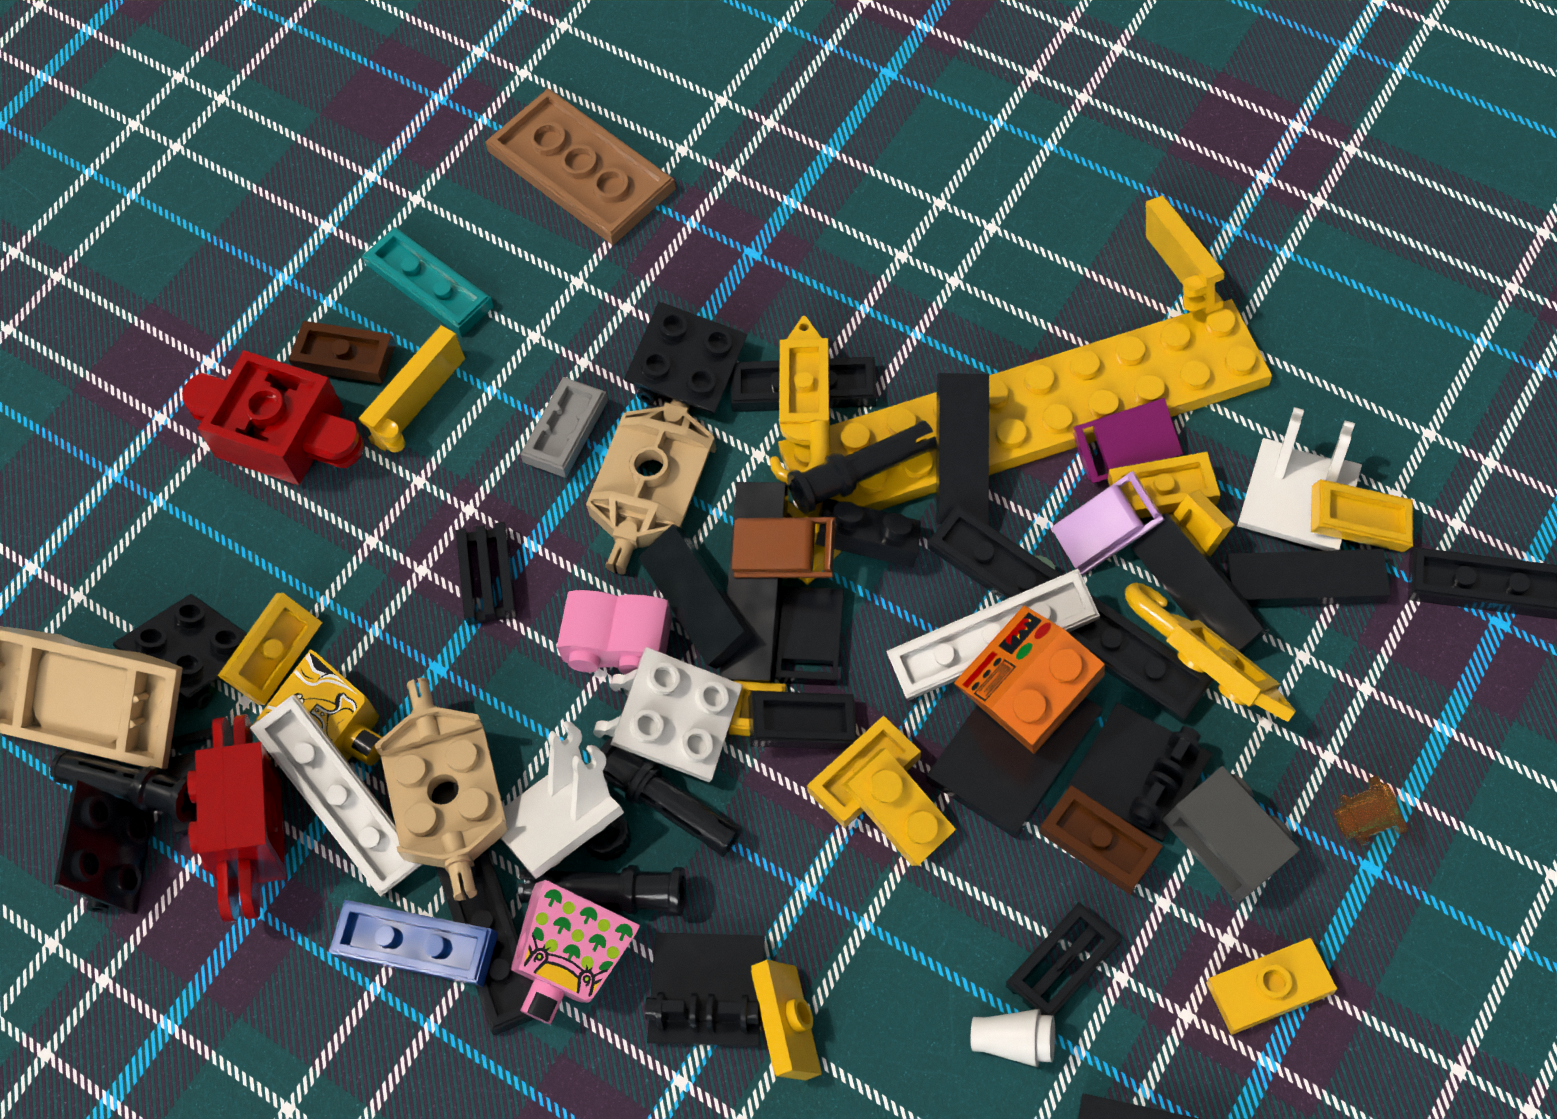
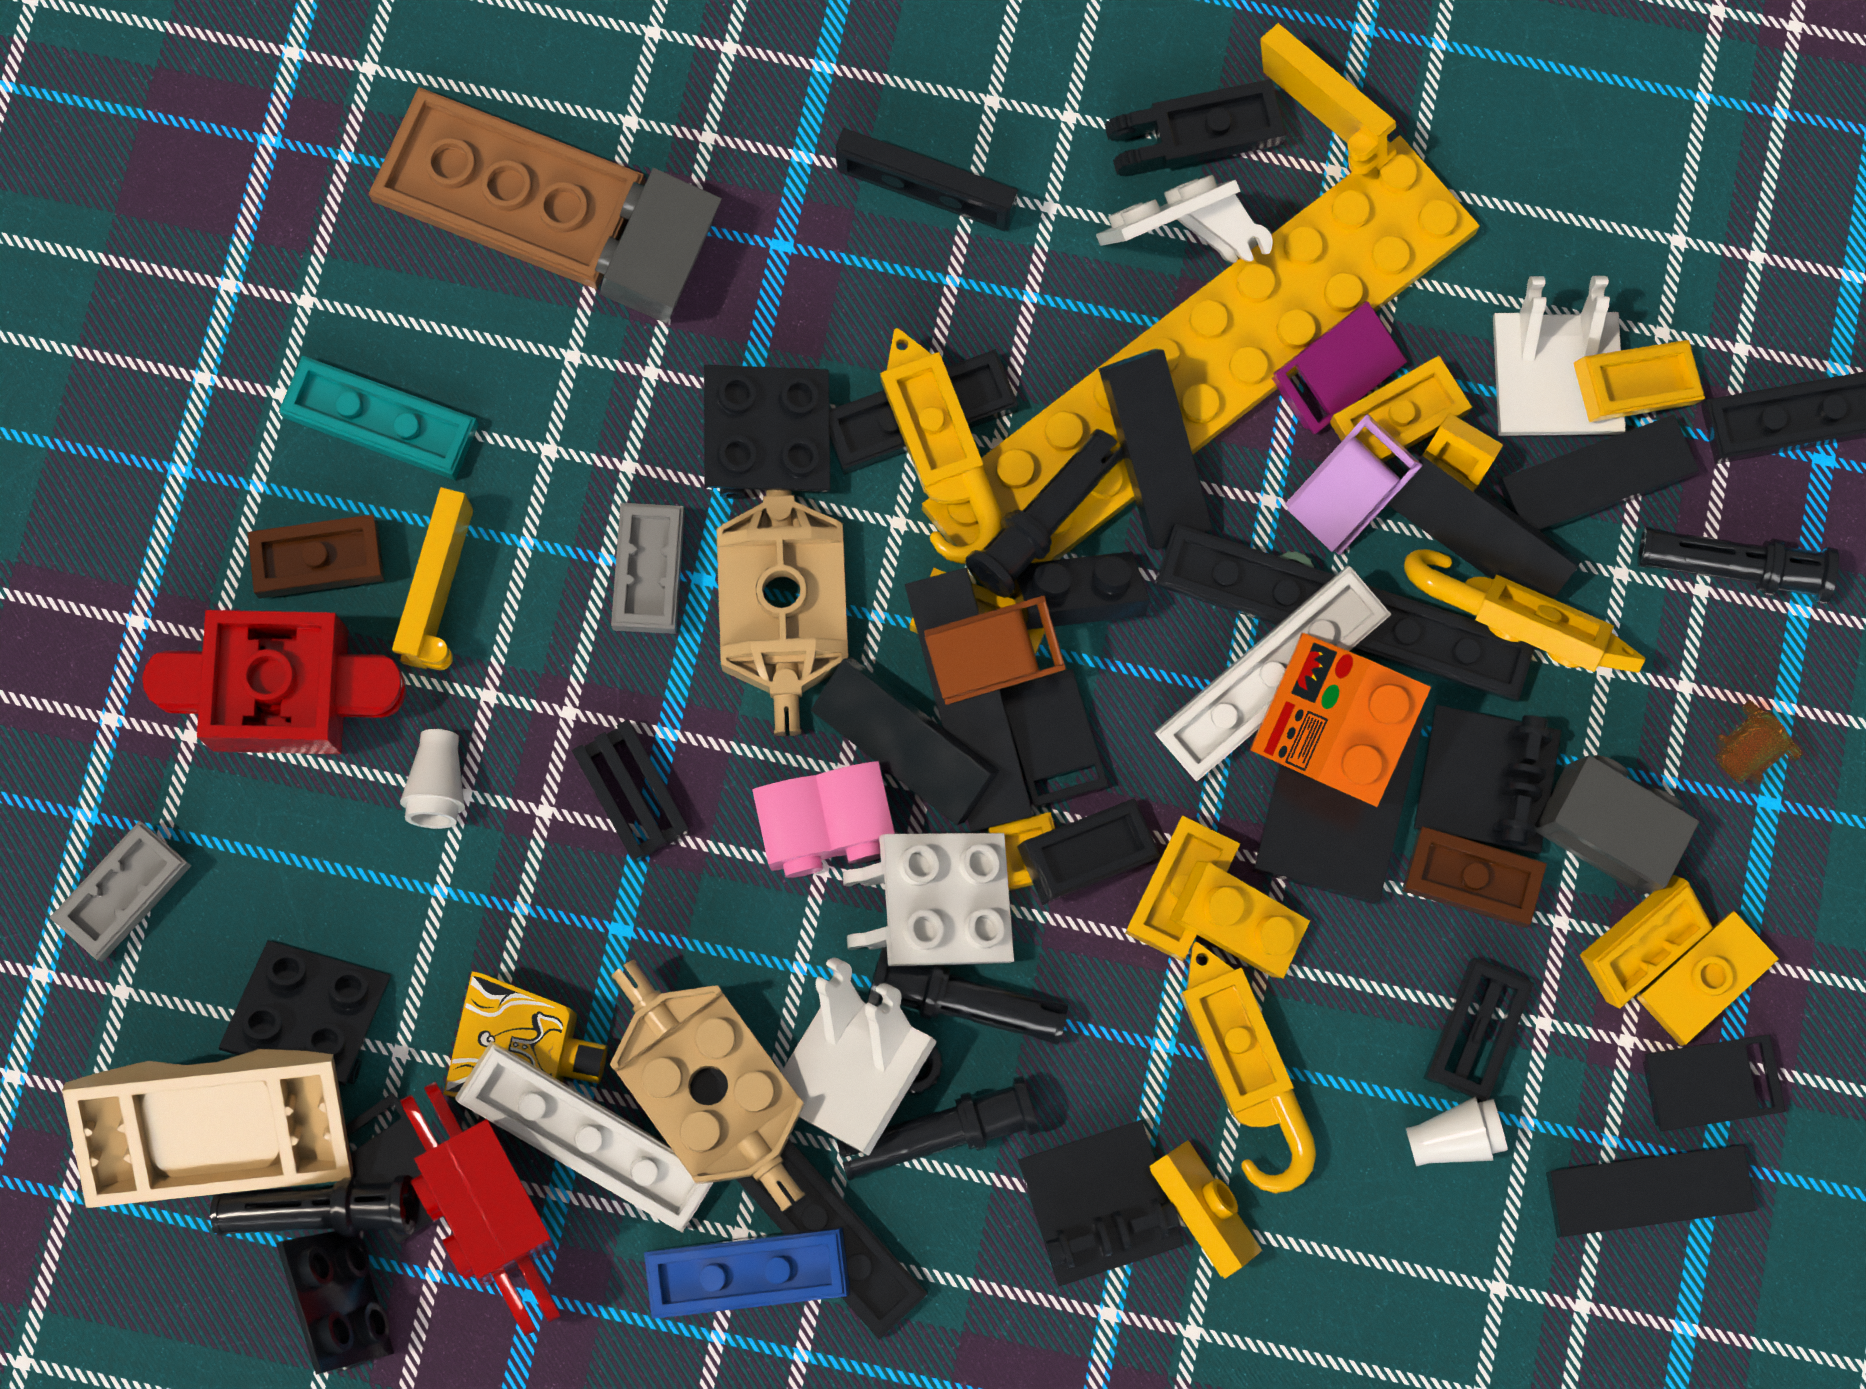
camera: 30 degrees left, 15 degrees up
yellow plate [217,593,323,705] -> none
torso [511,880,640,1025] -> none
none -> light grey plate [50,821,192,962]
none -> white cone [400,729,465,829]
none -> dark grey piece [595,168,722,324]
none -> black tile [836,128,1018,232]
none -> white plate [1096,175,1273,264]
none -> black hinge [1104,79,1286,176]
none -> yellow plate [1180,942,1316,1193]
none -> yellow plate [1580,875,1713,1009]
none -> black pin [1637,527,1839,604]
none -> black piece [1643,1035,1786,1132]

